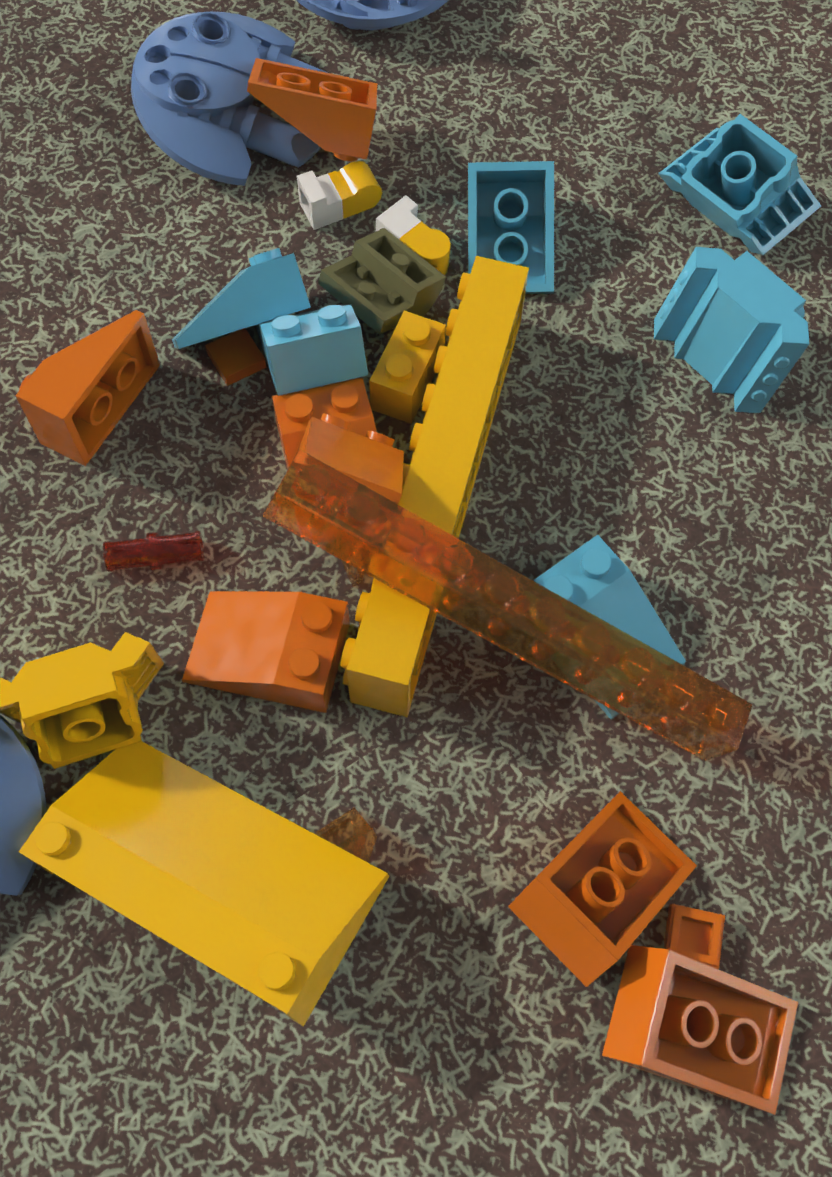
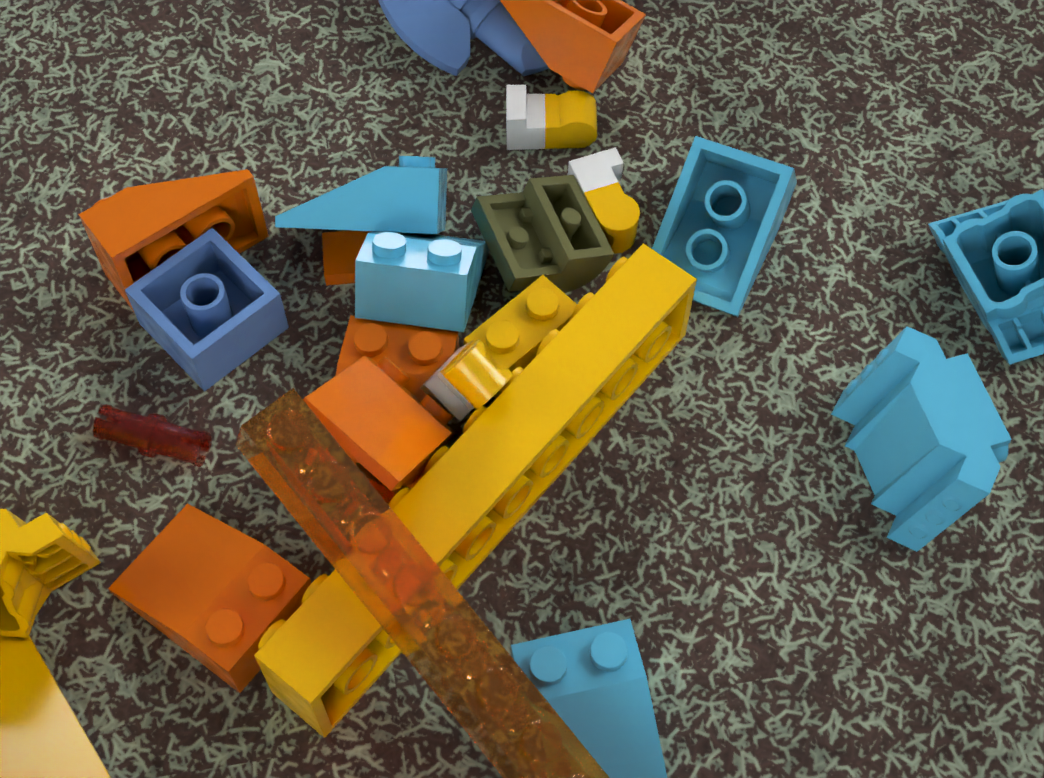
camera: 25 degrees right, 5 degrees down
none -> medium blue brick [125,228,289,392]
none -> yellow leg [420,340,513,424]

